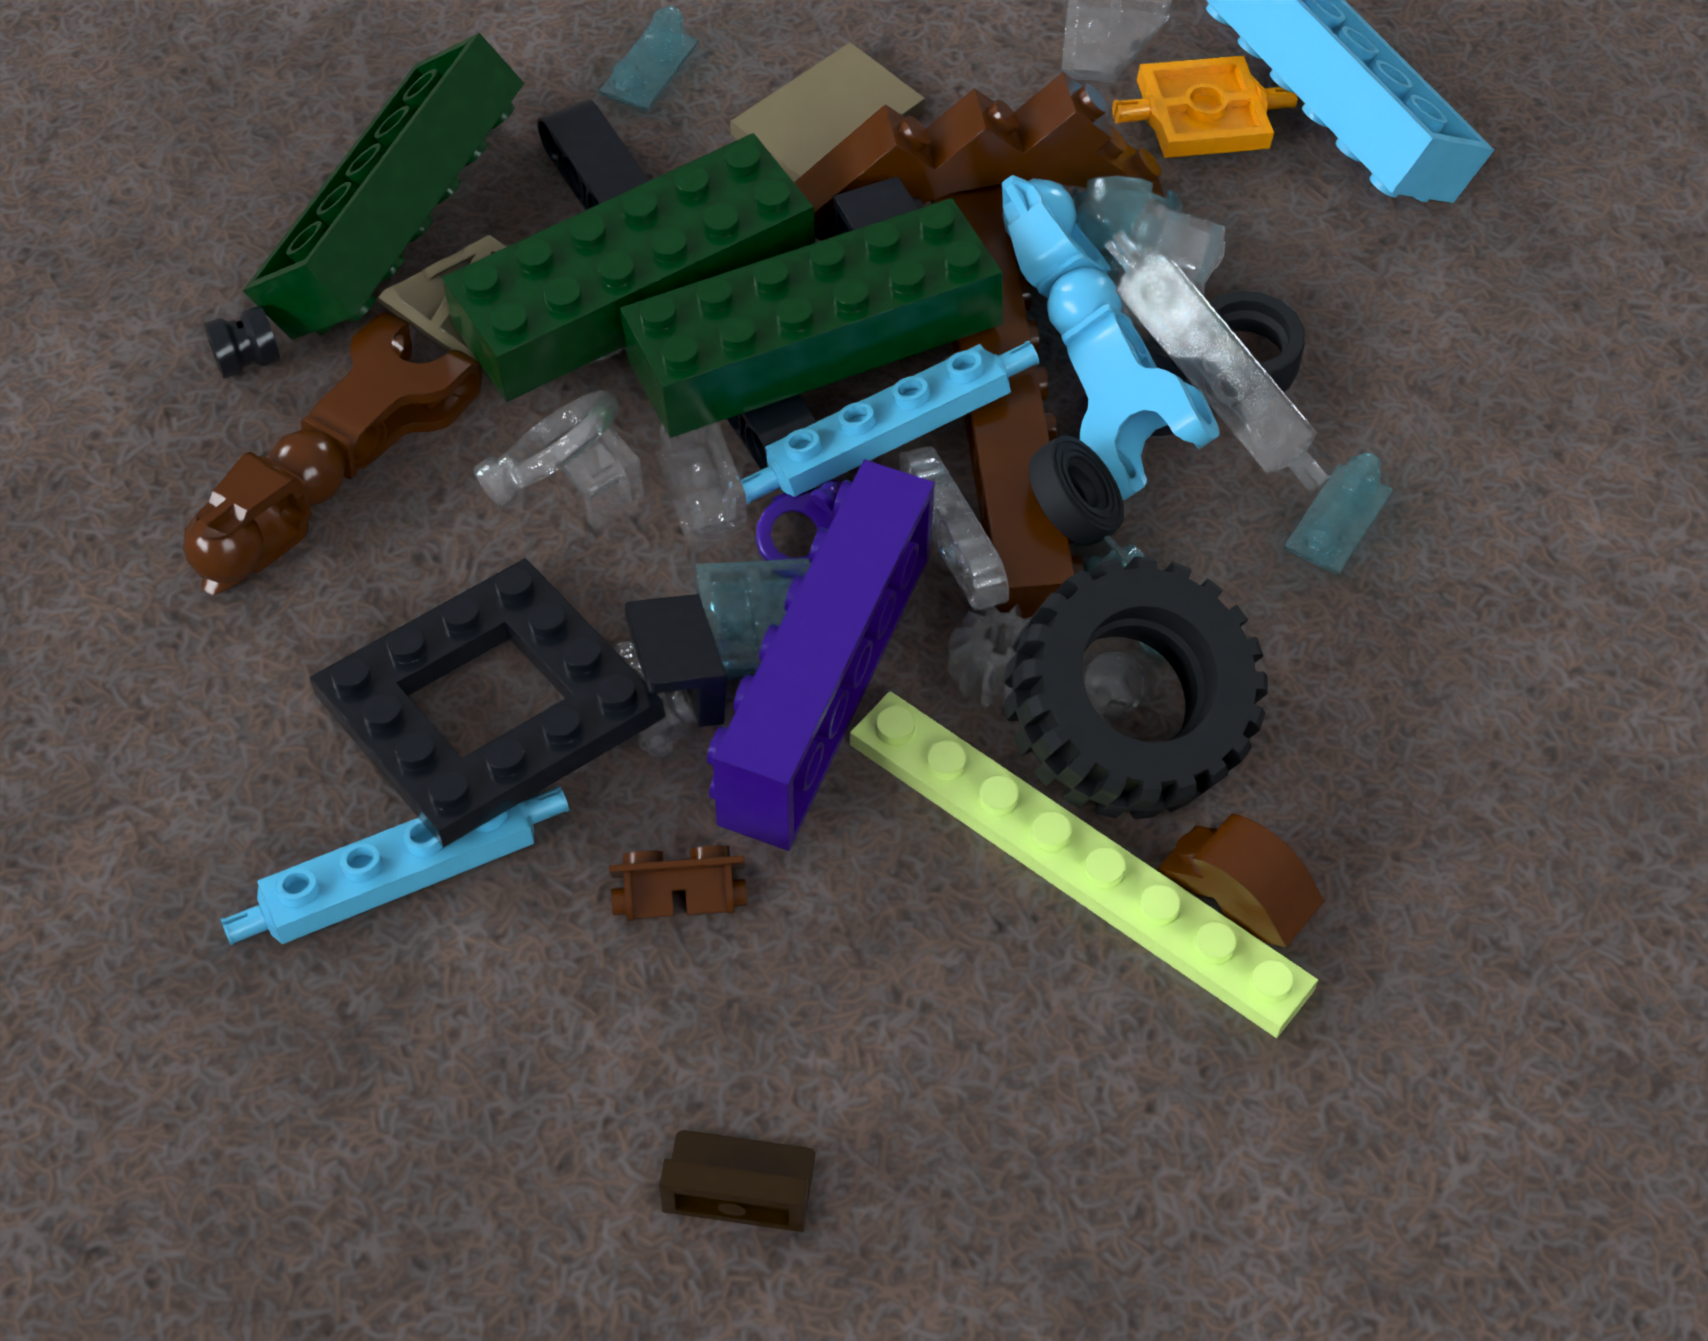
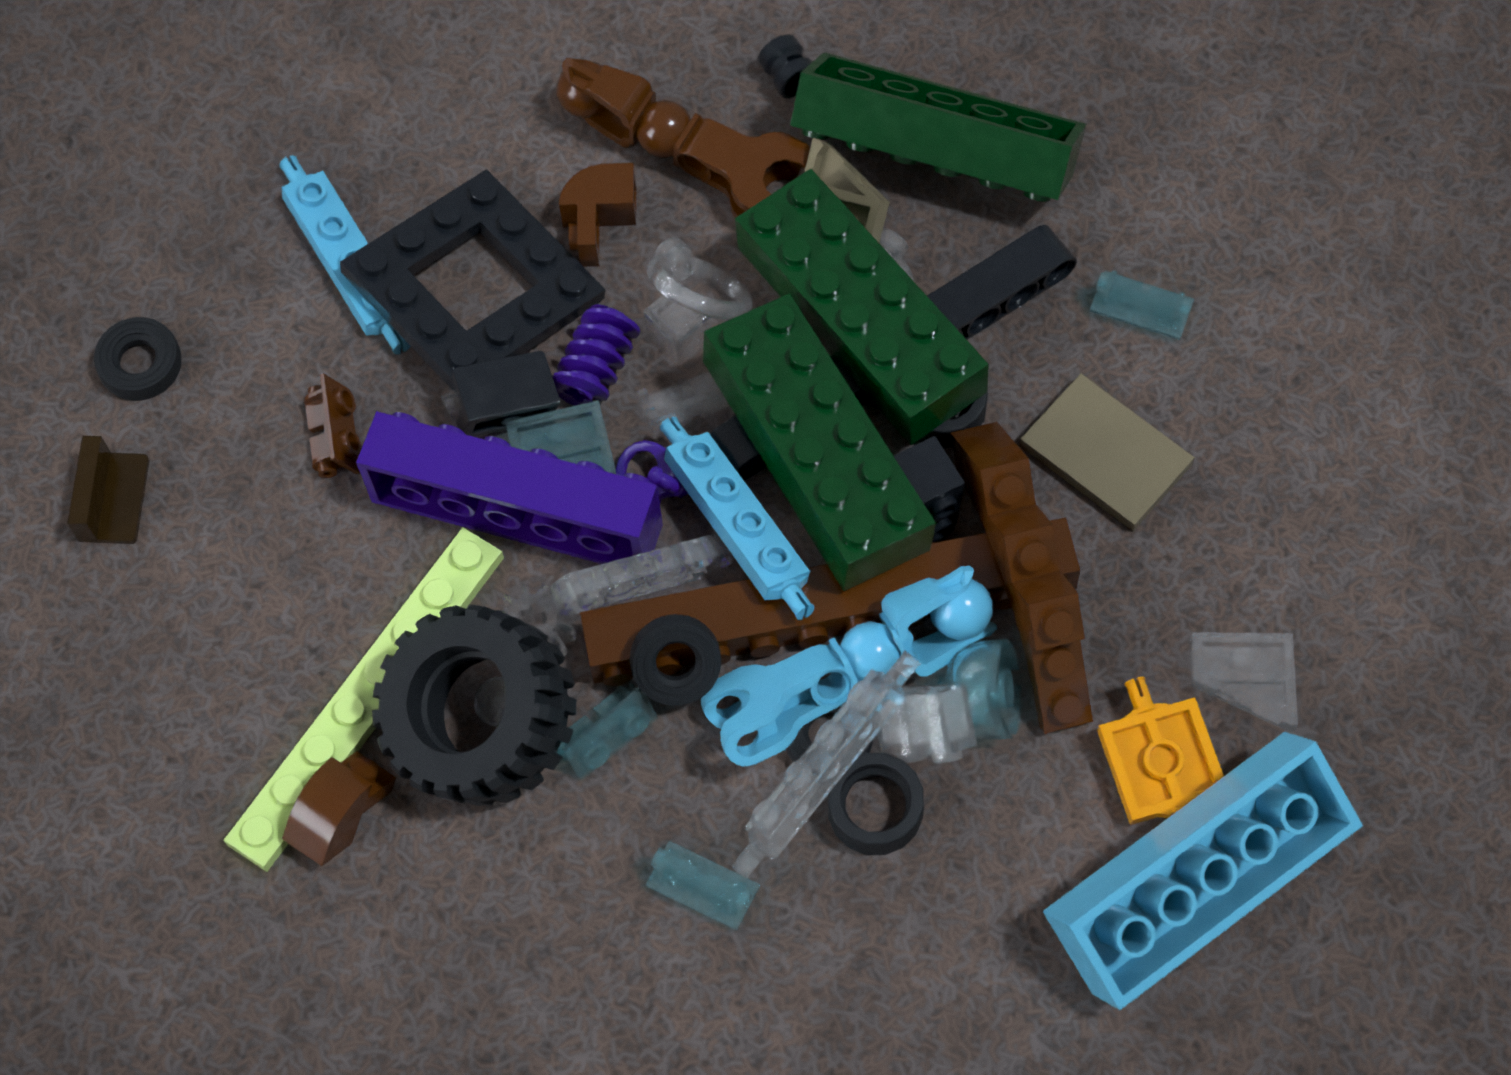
camera: 90 degrees right, 10 degrees up
none -> black tyre [94,317,182,401]
none -> dark purple piece [552,304,641,410]
none -> reddish brown brick [559,163,637,267]

